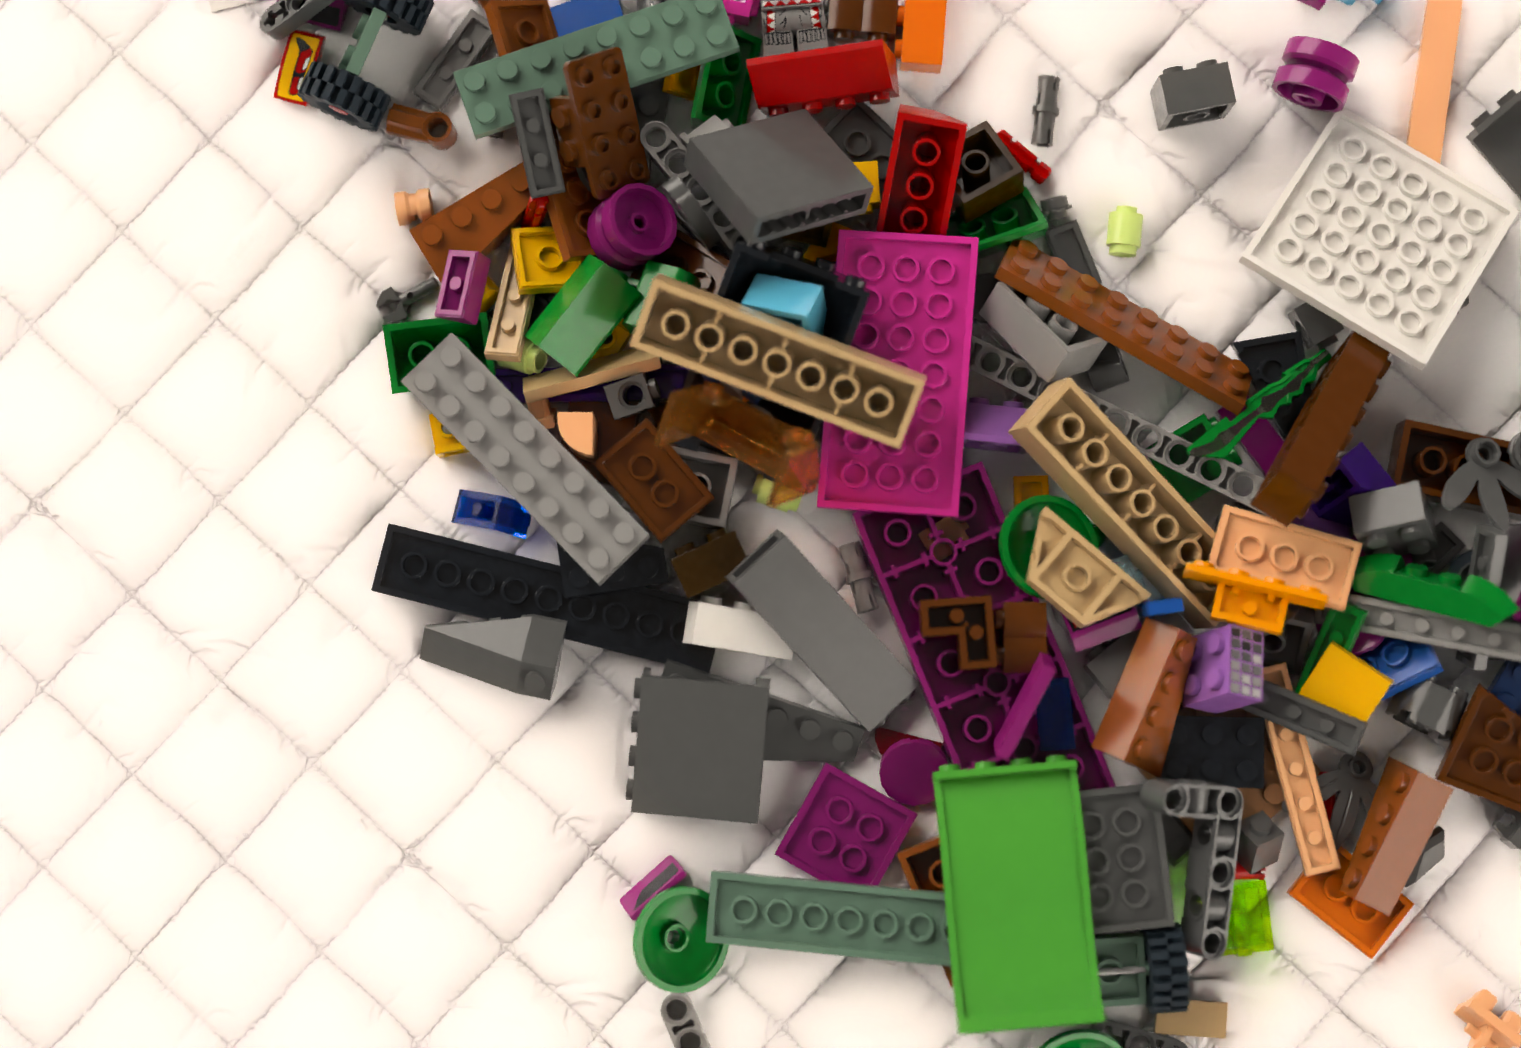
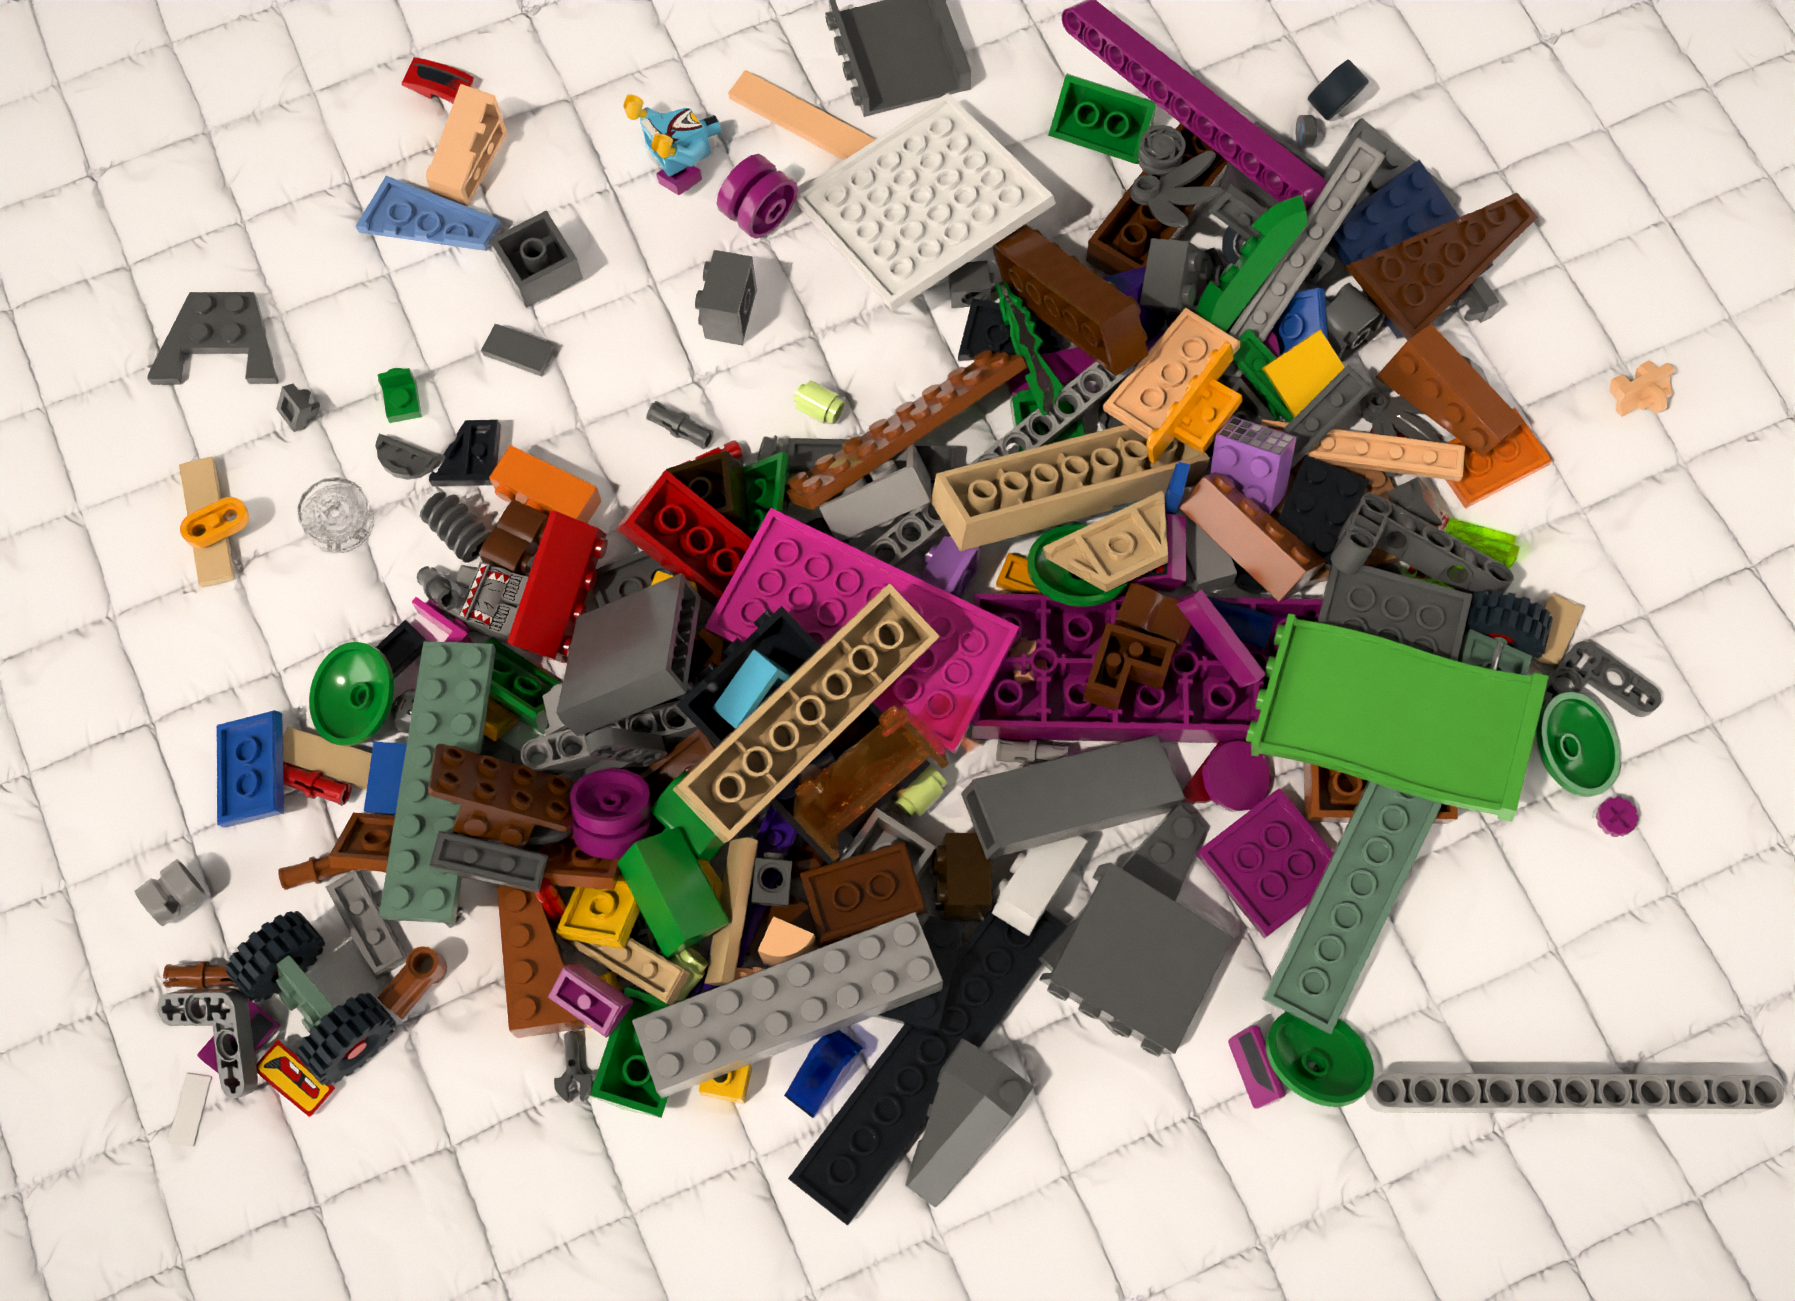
camera: 65 degrees left, 15 degrees down
light nougat wheel [394,188,434,226] -> none

